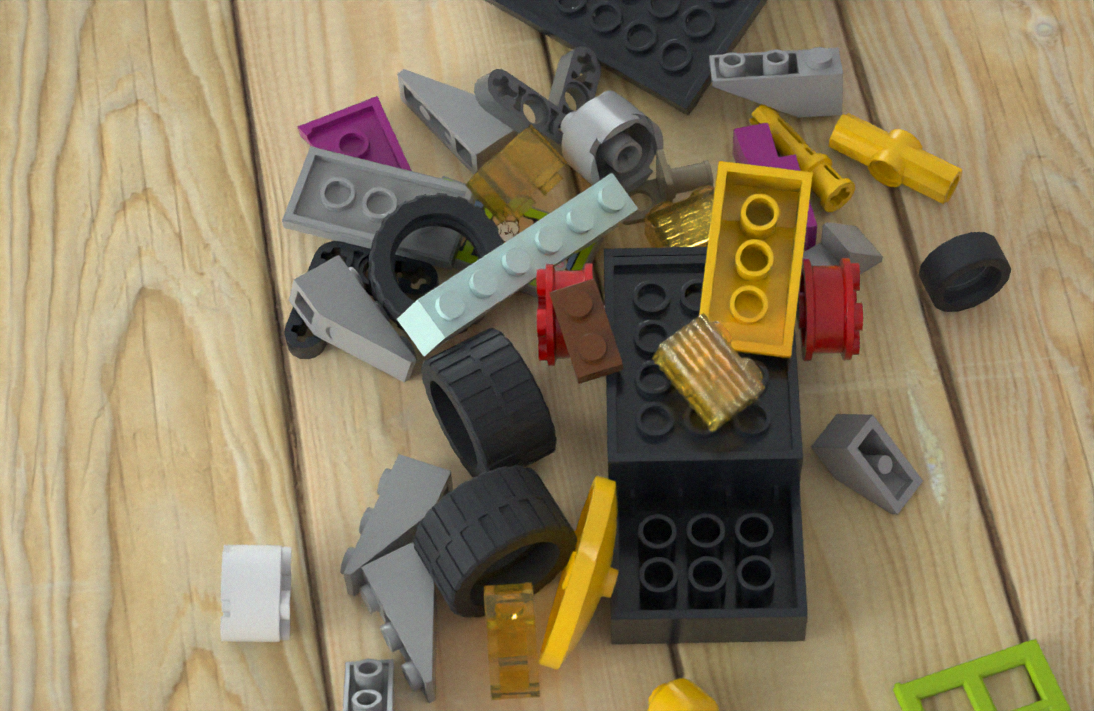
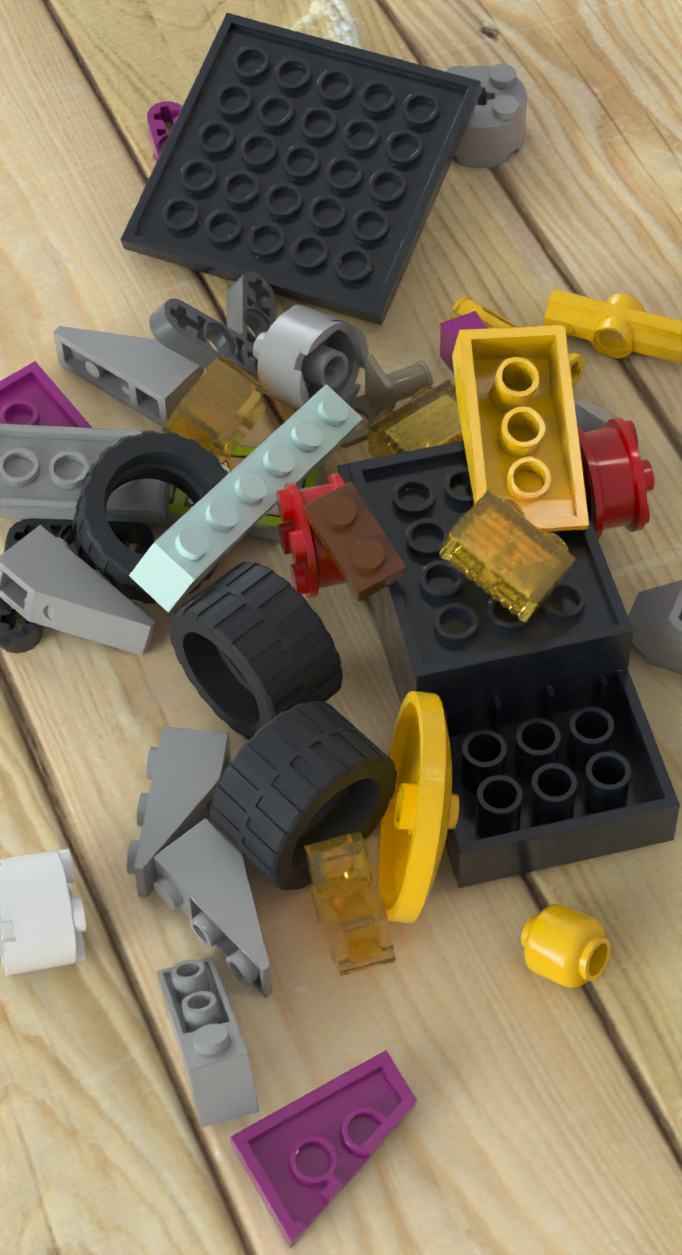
camera: 15 degrees left, 5 degrees down
light grey slope [709,47,843,118] -> none

